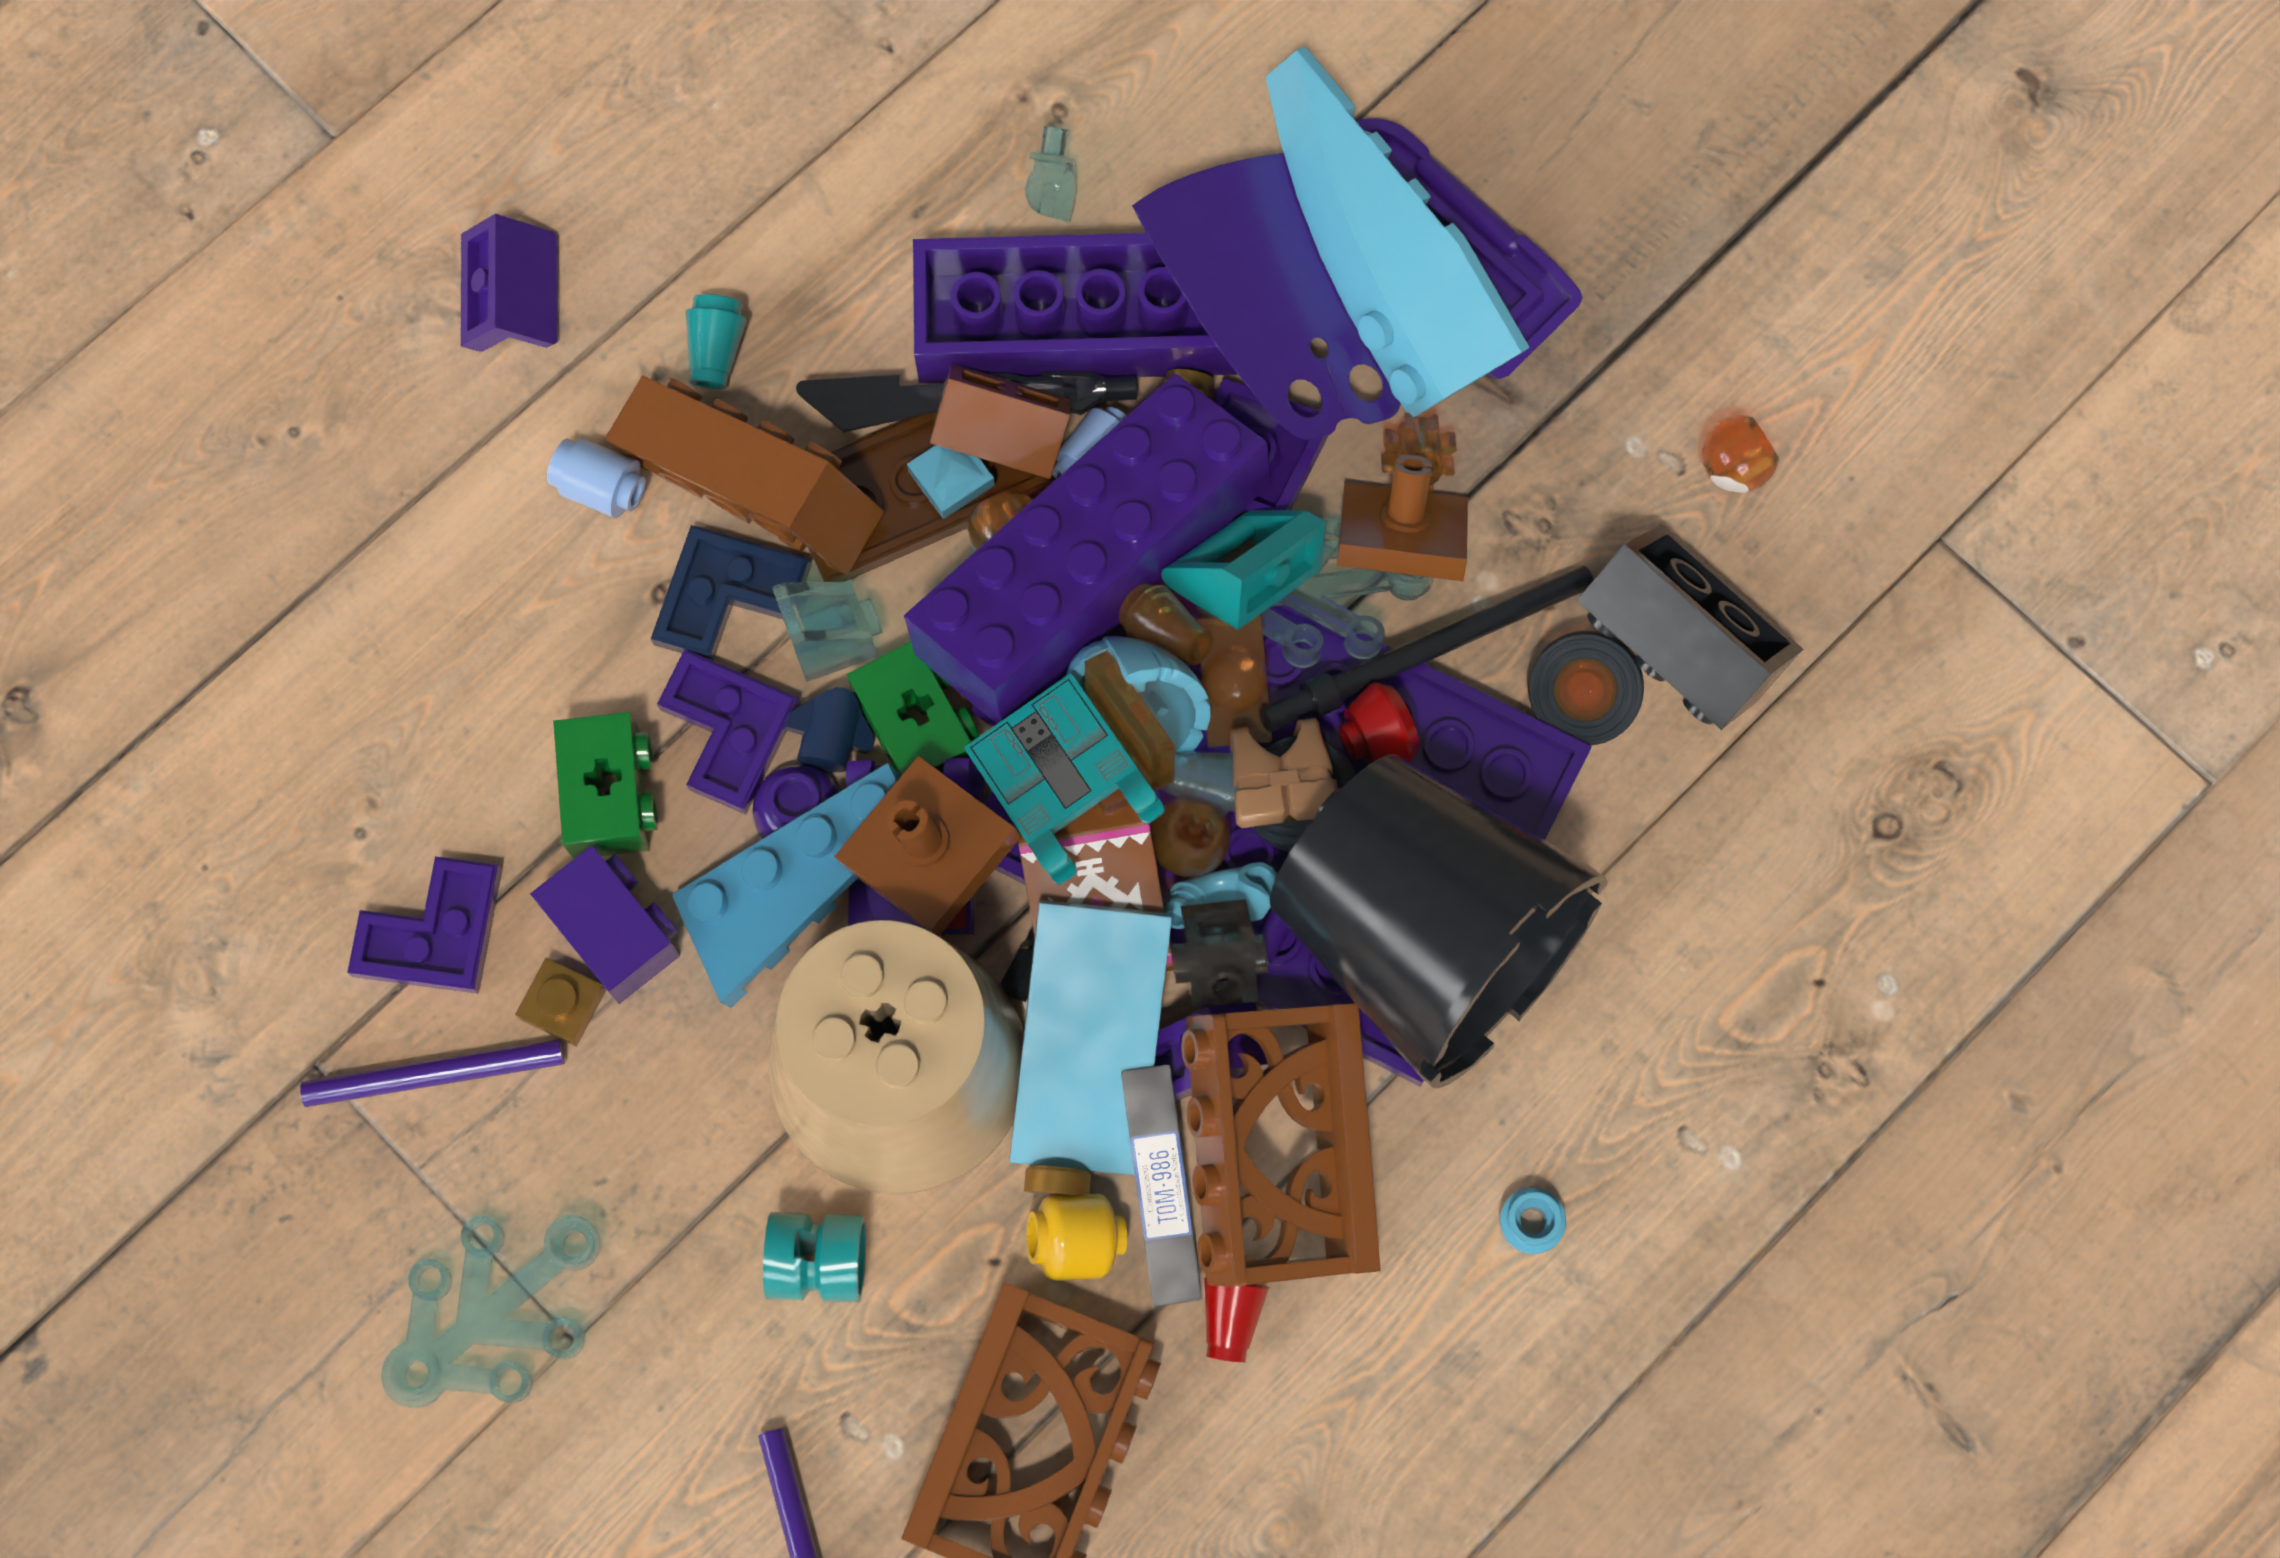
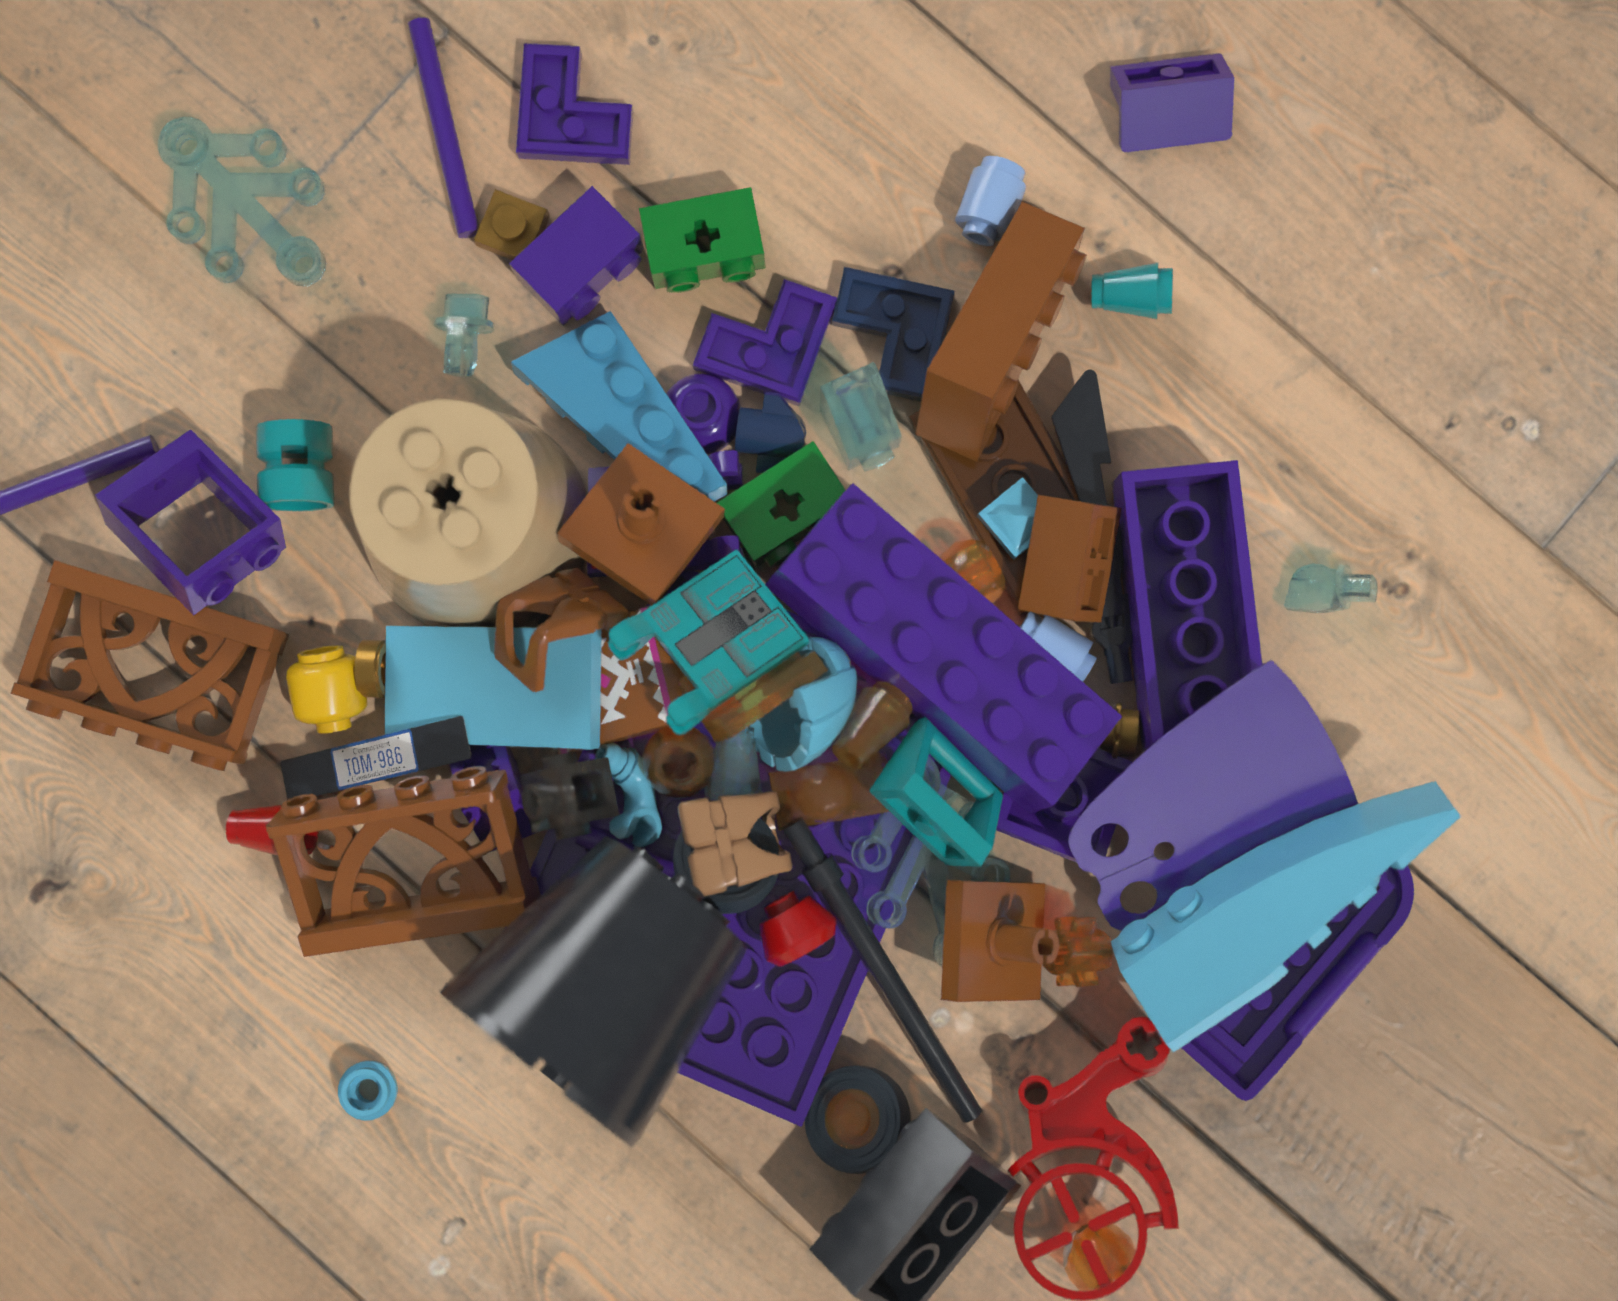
camera: 85 degrees right, 10 degrees up
none -> dark purple window [95,429,286,616]
none -> clear light blue piece [434,294,494,377]
none -> dark orange piece [494,568,629,692]
none -> red piece [1007,1016,1179,1301]

